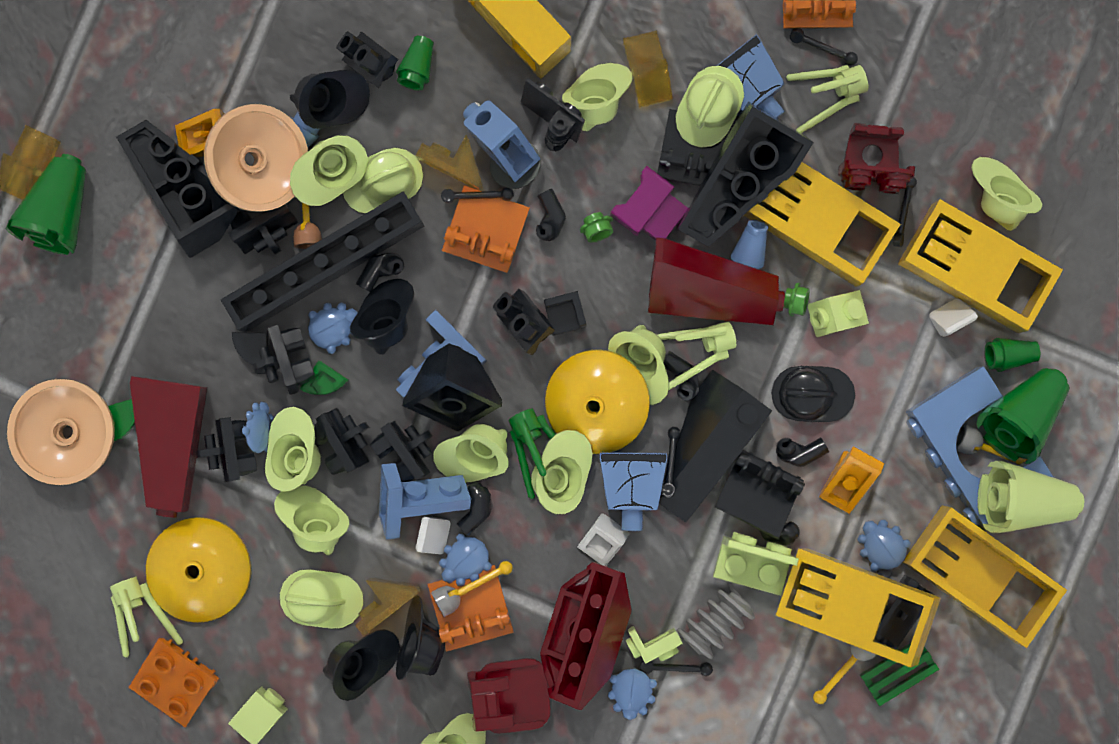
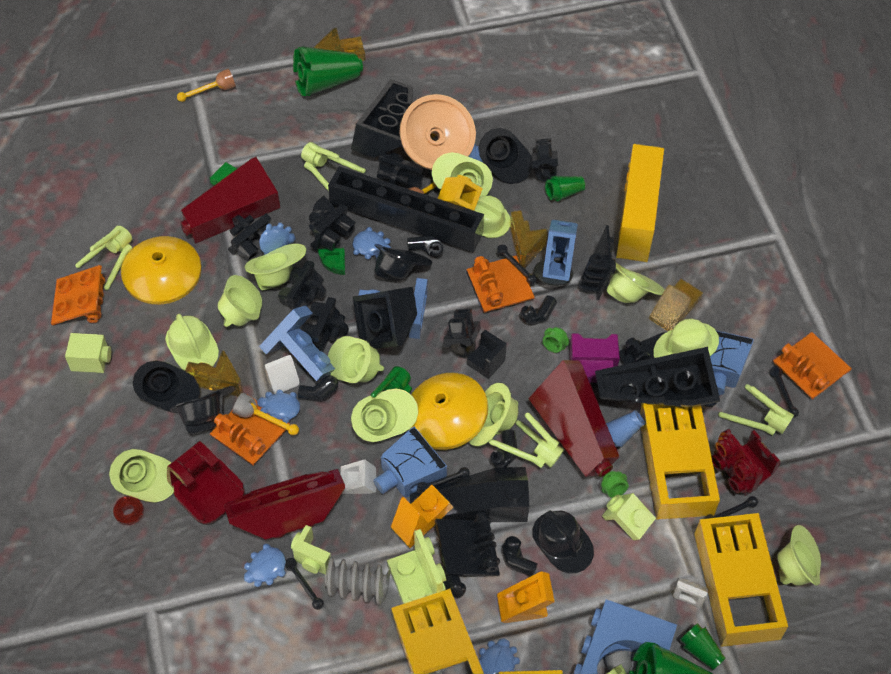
camera: 45 degrees right, 30 degrees down
light nougat dish [7,379,115,485] -> none
none -> yellowish green plant [301,142,366,191]
none -> light orange slope [391,485,453,548]
none -> yellow brick [437,175,483,211]

